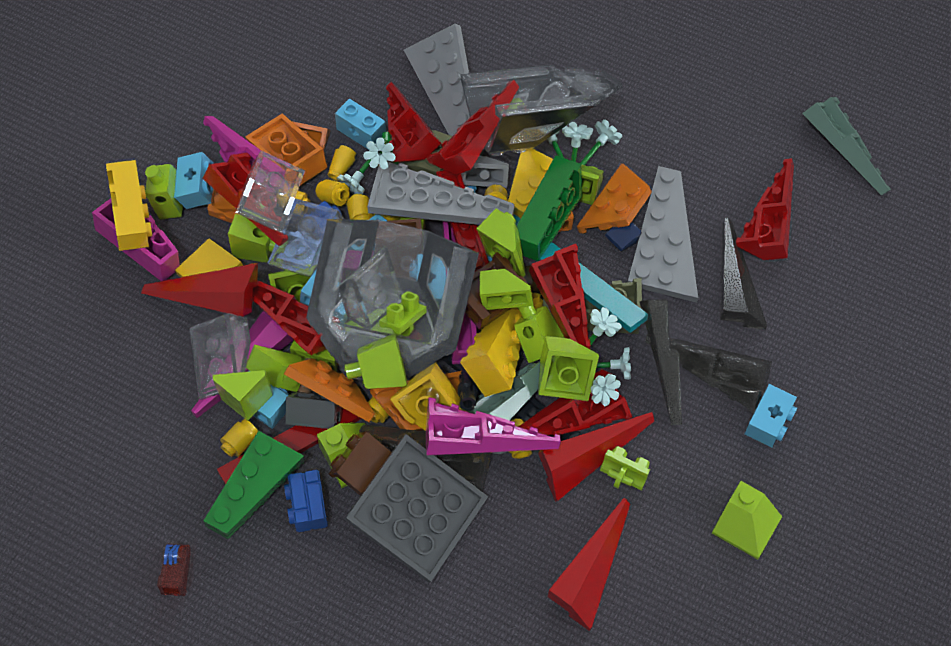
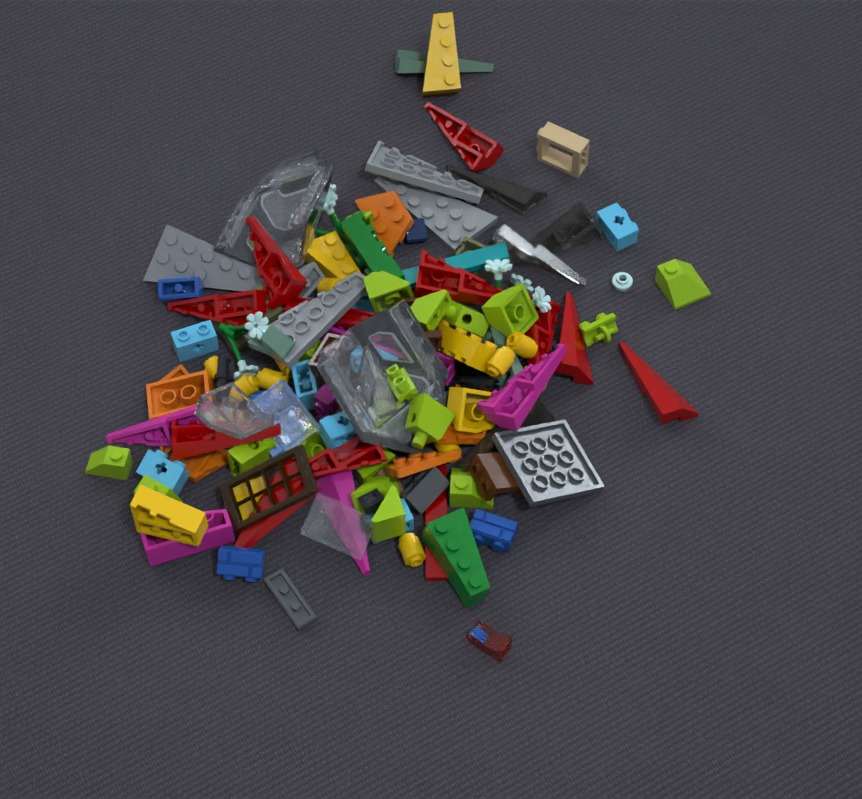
camera: 55 degrees left, 5 degrees down
none -> lime slope [85,446,133,480]
none -> blue brick [158,277,204,304]
none -> black pin [214,357,231,401]
none -> blue brick [217,545,266,582]
none -> dark brown piece [219,444,319,533]
none -> sand green slope [247,324,295,361]
none -> dark grey tile [263,568,318,632]
none -> black tile [357,488,384,515]
none -> light grey wing [365,141,484,204]
none -> yellow wedge [422,12,461,96]
none -> yellow brick [485,346,516,378]
none -> yellow brick [506,331,538,359]
none -> tan window [536,121,590,179]
none -> light aqua plate [612,272,633,292]

